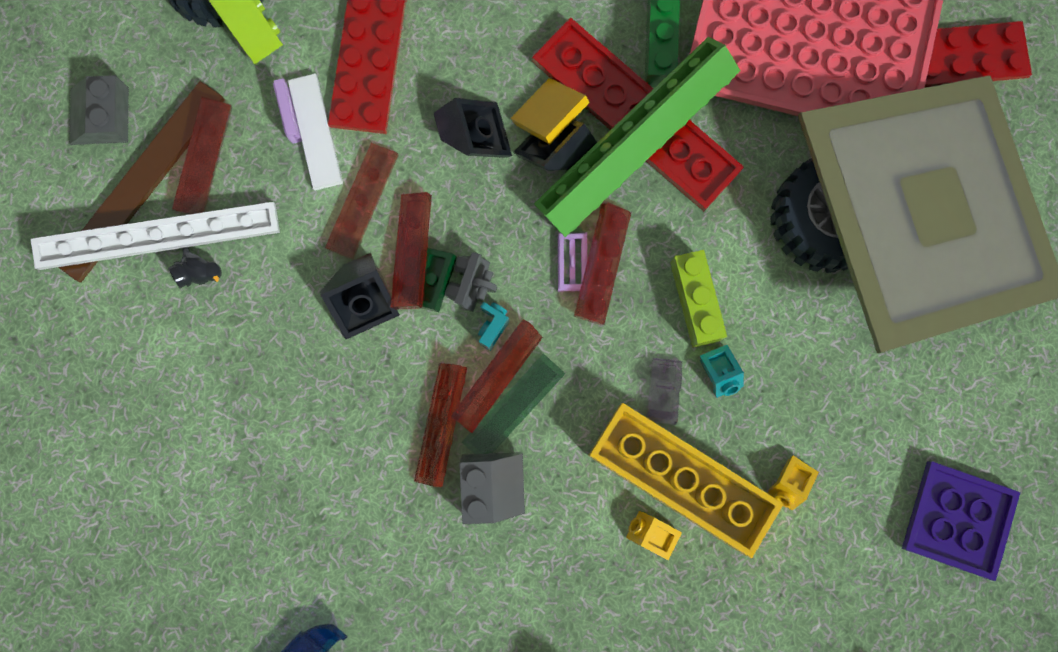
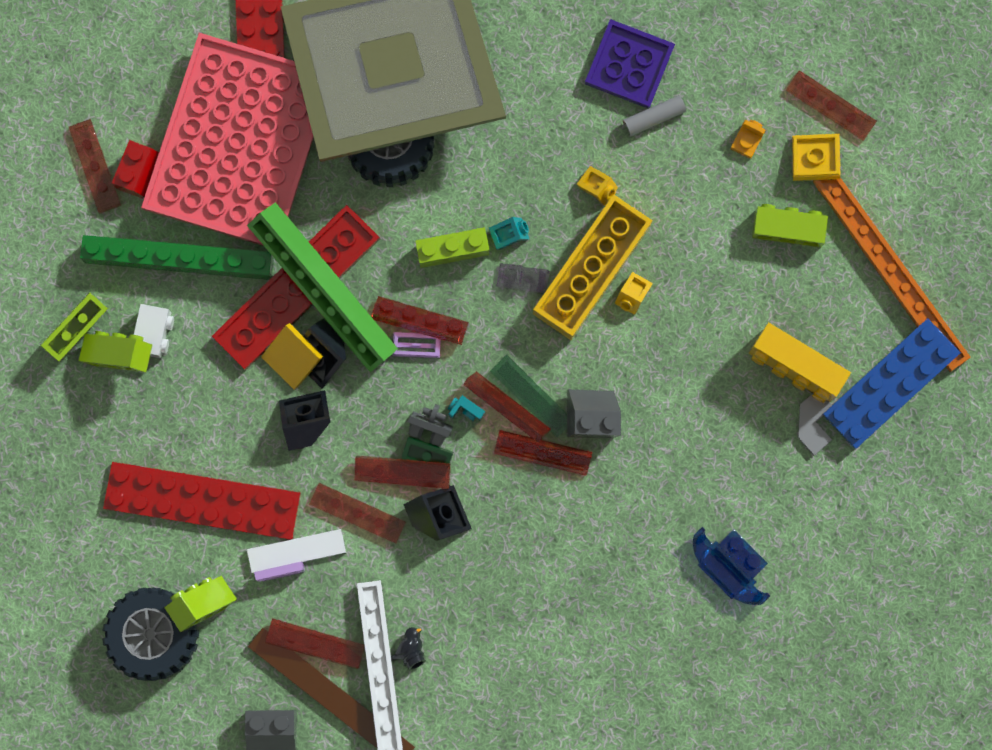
camera: 90 degrees left, 0 degrees up
none -> light grey piece [623,95,686,137]

